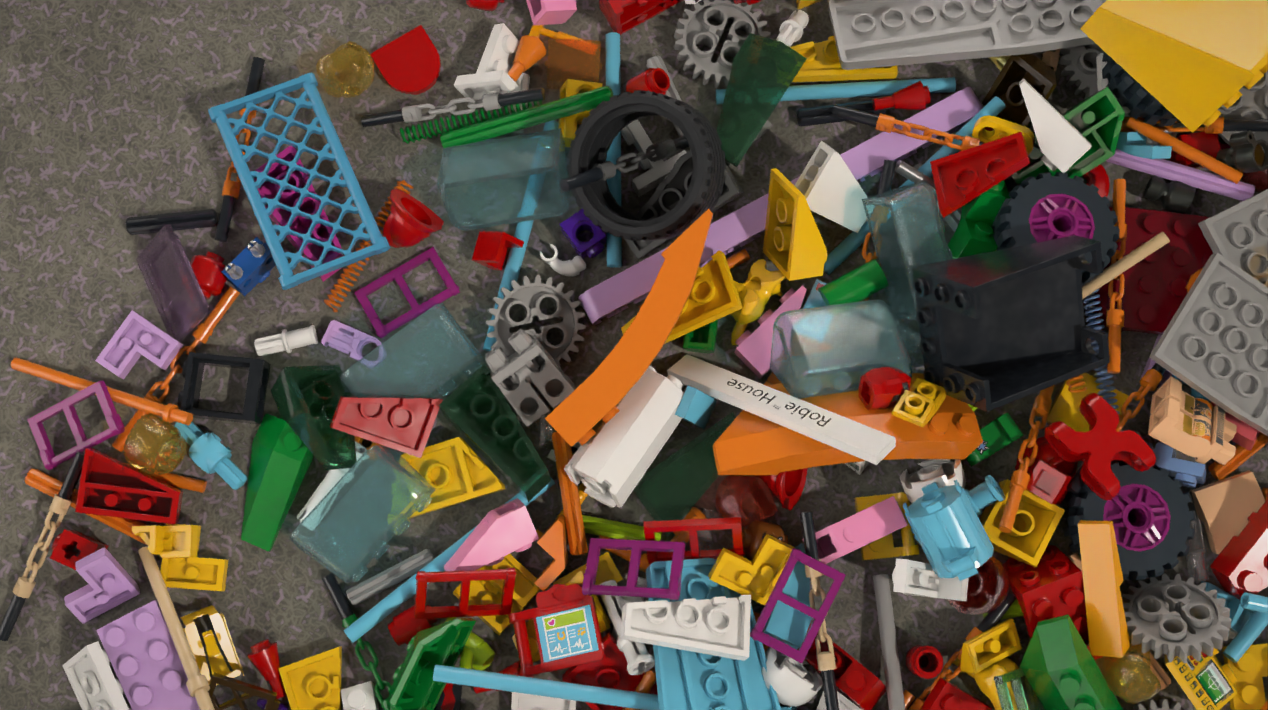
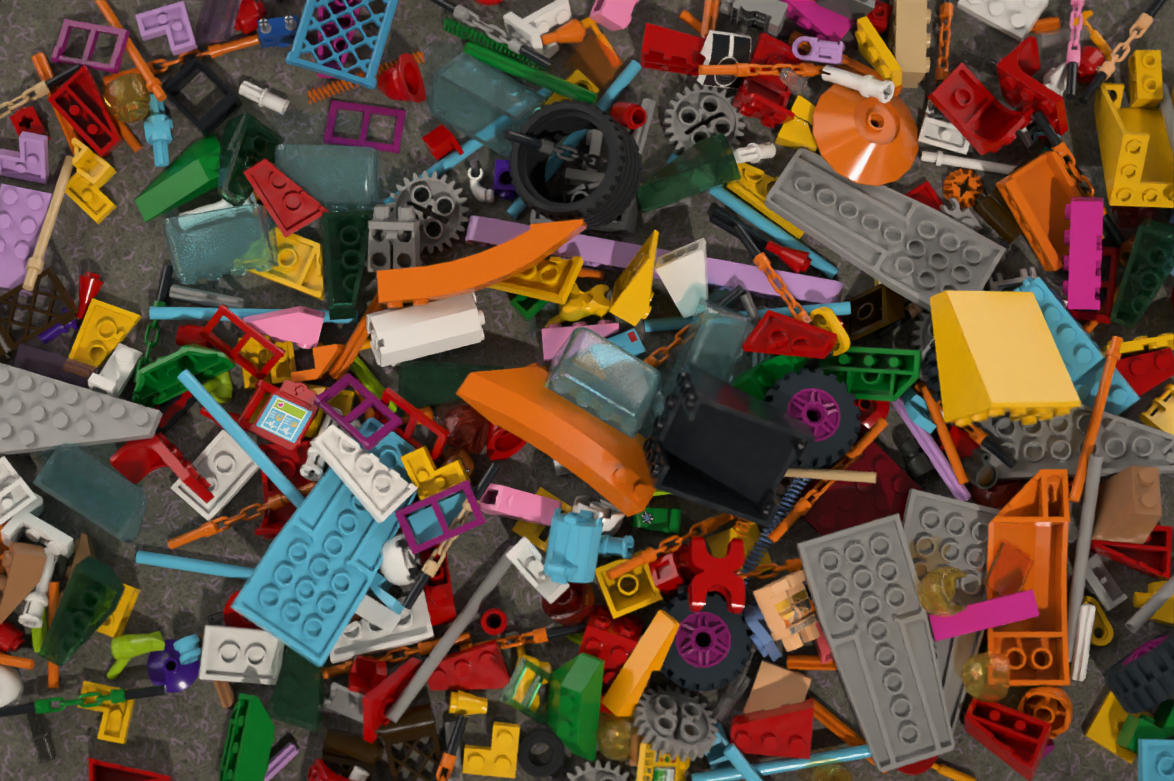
camera: 35 degrees right, 0 degrees up
yellow piece [180,605,244,685] -> none
lavender piece [321,320,385,366] -> none
white tile [667,354,896,465] -> none
medium azure slope [675,386,717,430] -> none
green brick [818,259,889,316] -> none
red rock [858,367,912,410] -> none
yellow slope [892,377,947,427] -> none
yellow slope [960,618,1022,674] -> none
white slope [1019,78,1092,174] -> none

